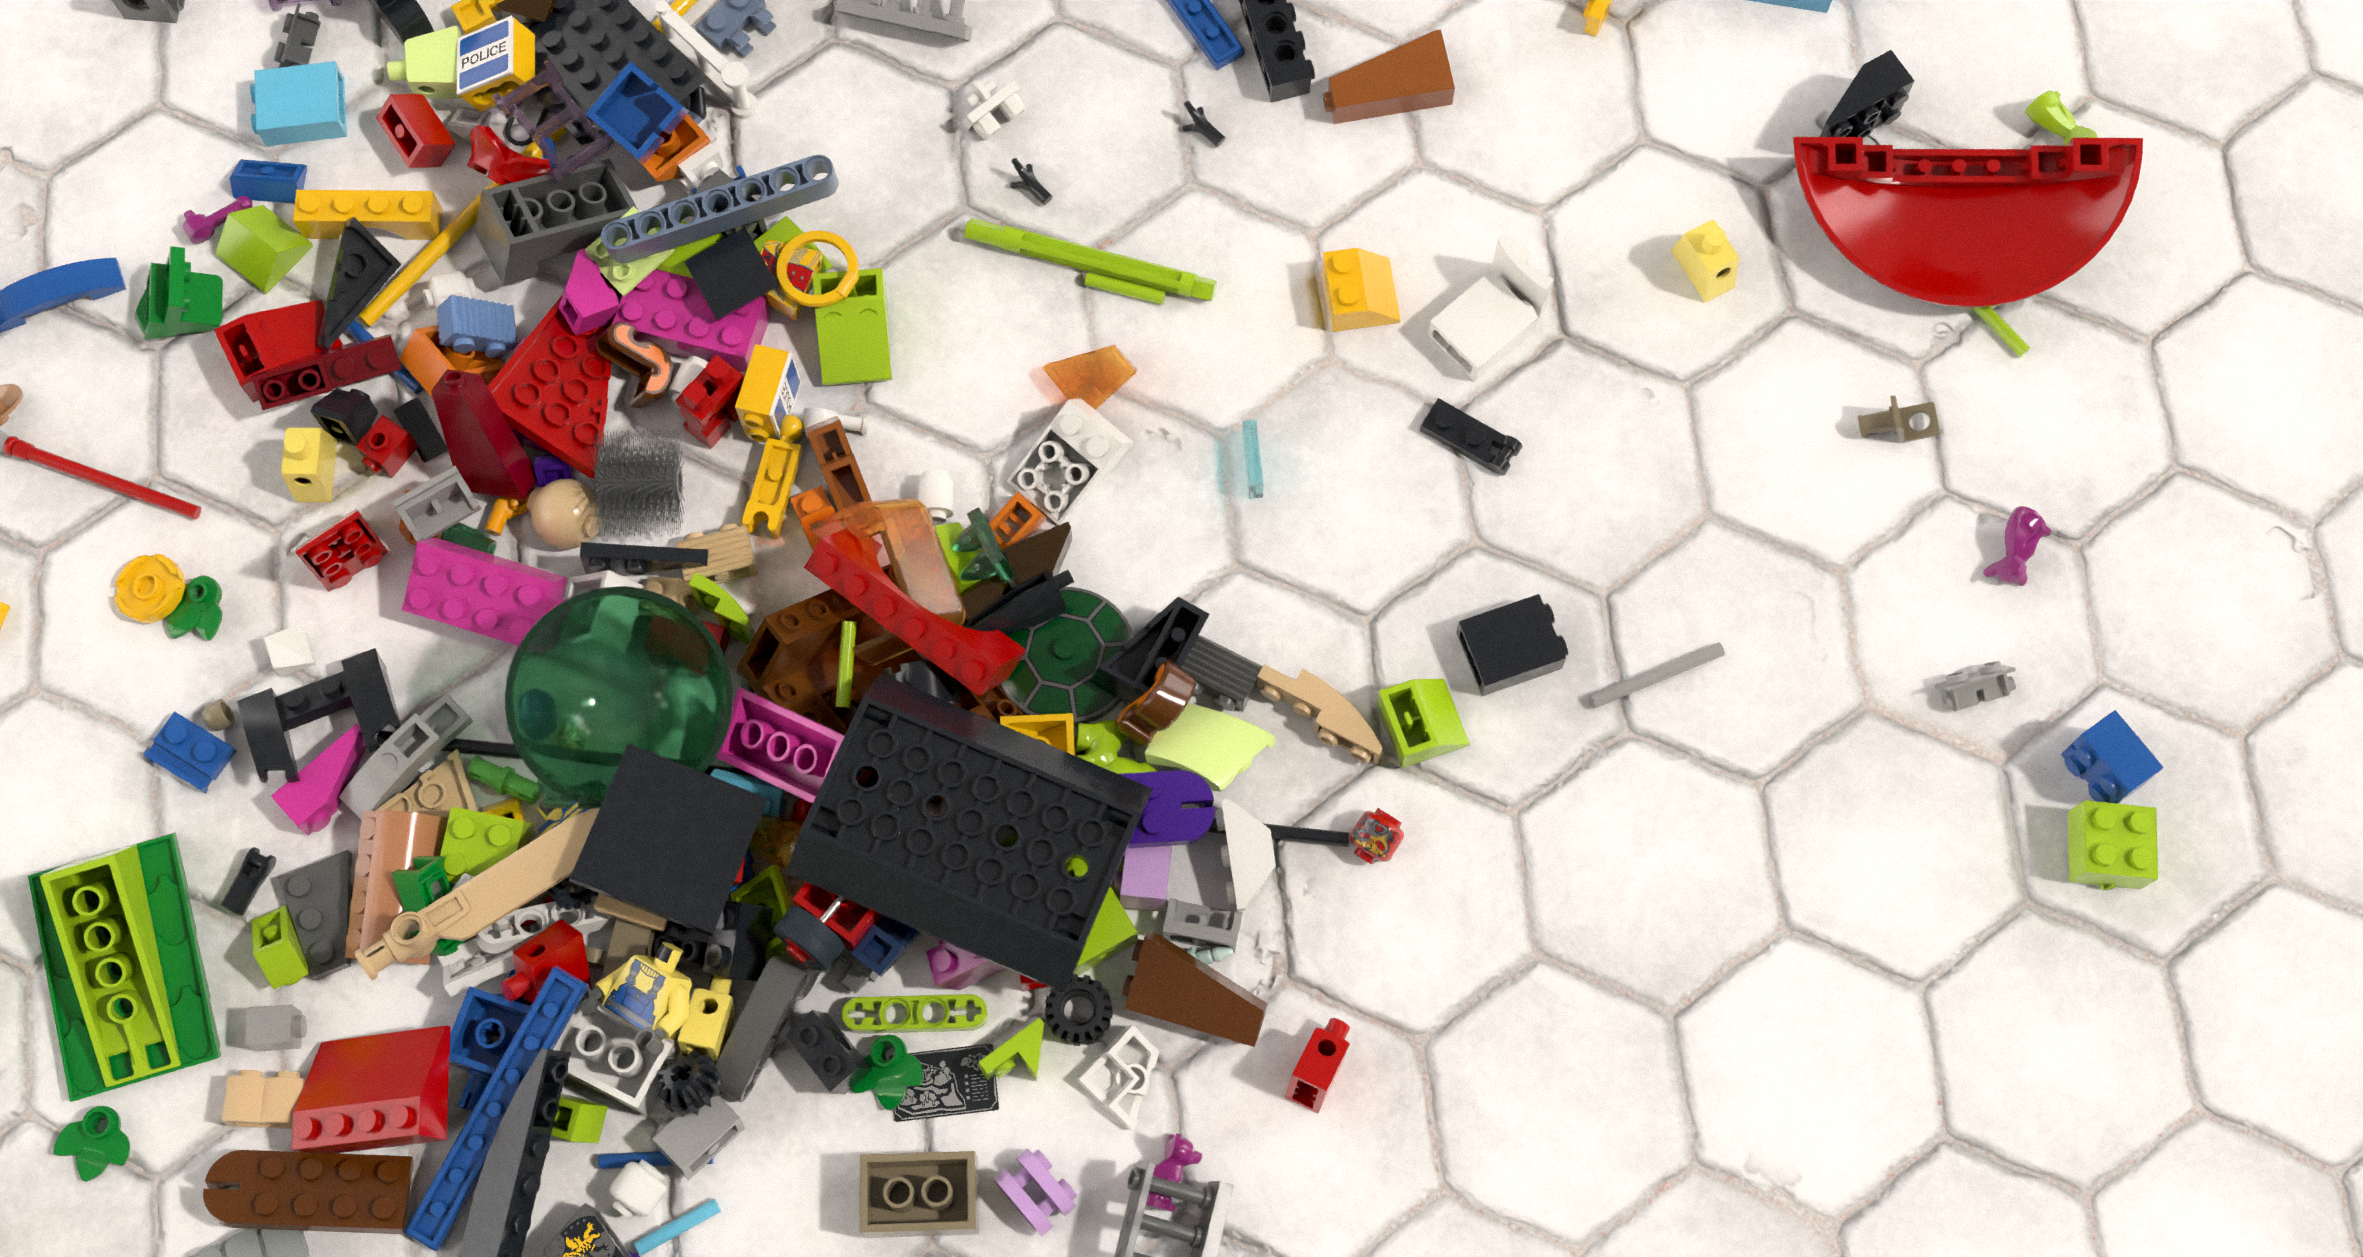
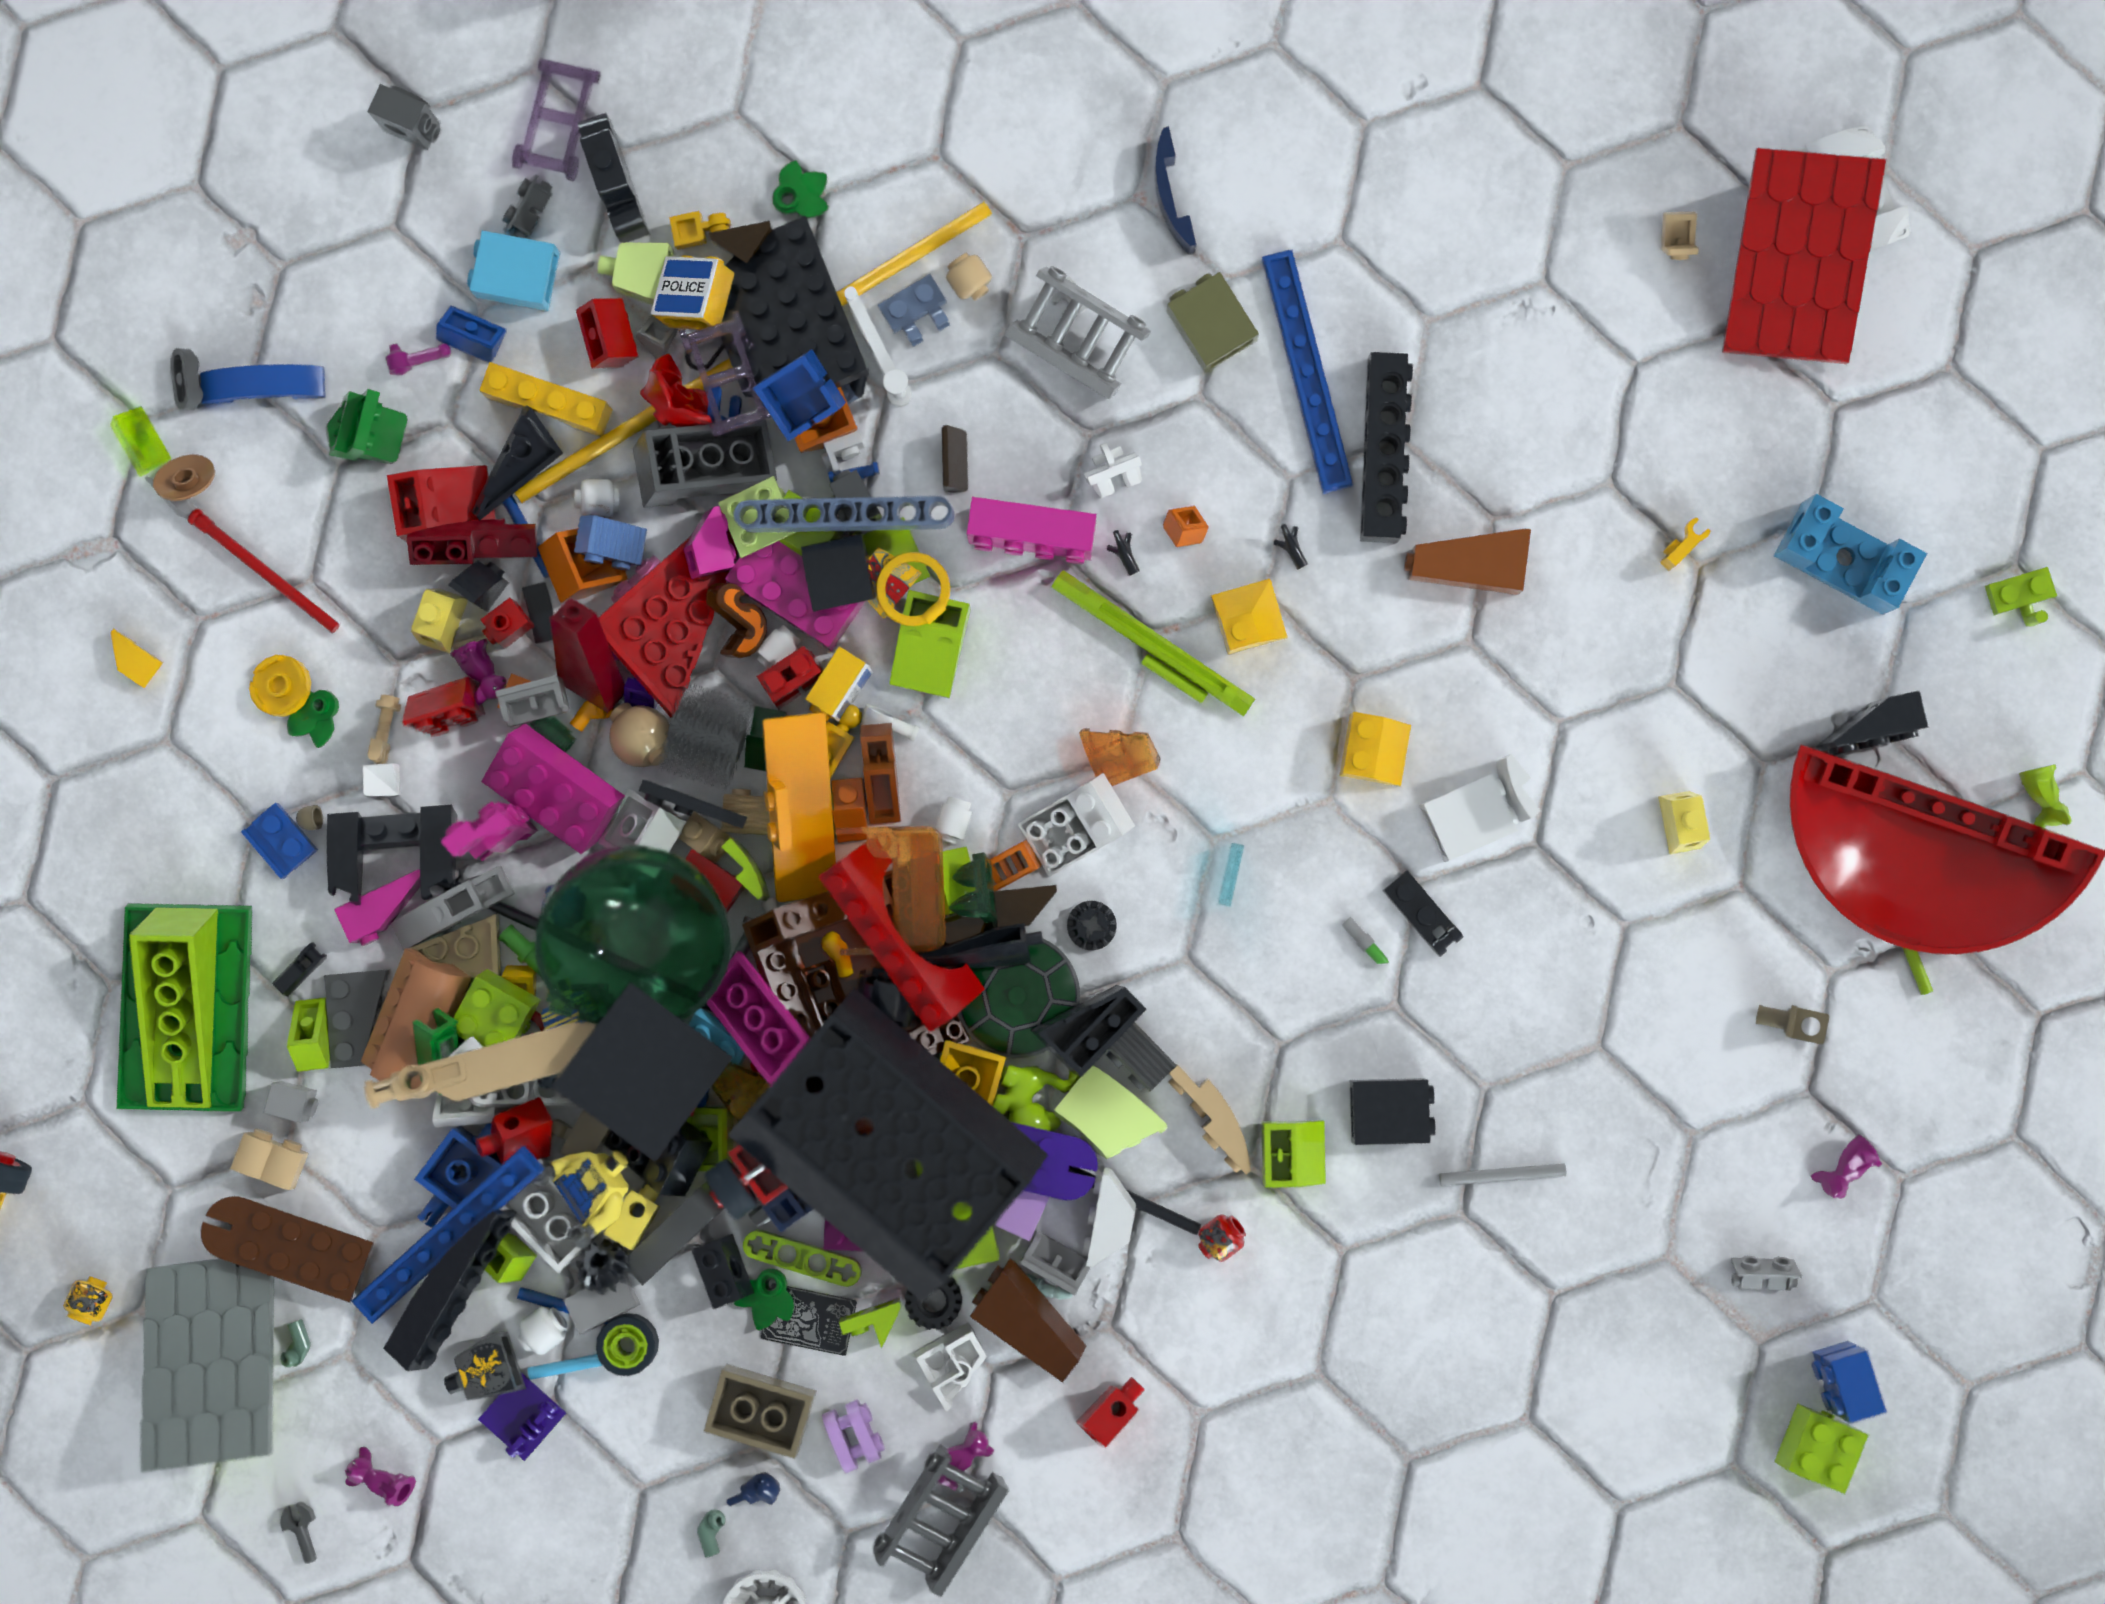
camera: 25 degrees right, 15 degrees up
green plate [53,1106,130,1182] -> none
lime slope [215,205,313,294] -> none
red slope [291,1025,450,1153] -> none
lime piece [835,621,857,708] -> none
reddish brown animal [1115,660,1196,747] -> none
none -> tan hinge [368,695,401,764]
none -> dark pink bracket [441,802,538,861]
none -> magenta animal [450,639,507,705]
none -> wheel [596,1313,659,1376]
none -> dark green slope [744,706,787,772]
none -> light orange bracket [762,712,836,902]
none -> yellow arm [821,931,853,978]
none -> dark brown slope [942,425,968,492]
none -> dark pink brick [967,497,1097,564]
none -> black gear [1067,901,1117,950]
none -> orange slope [1163,506,1209,547]
none -> yellow slope [1211,578,1287,655]
none -> light grey piece [1342,917,1389,964]

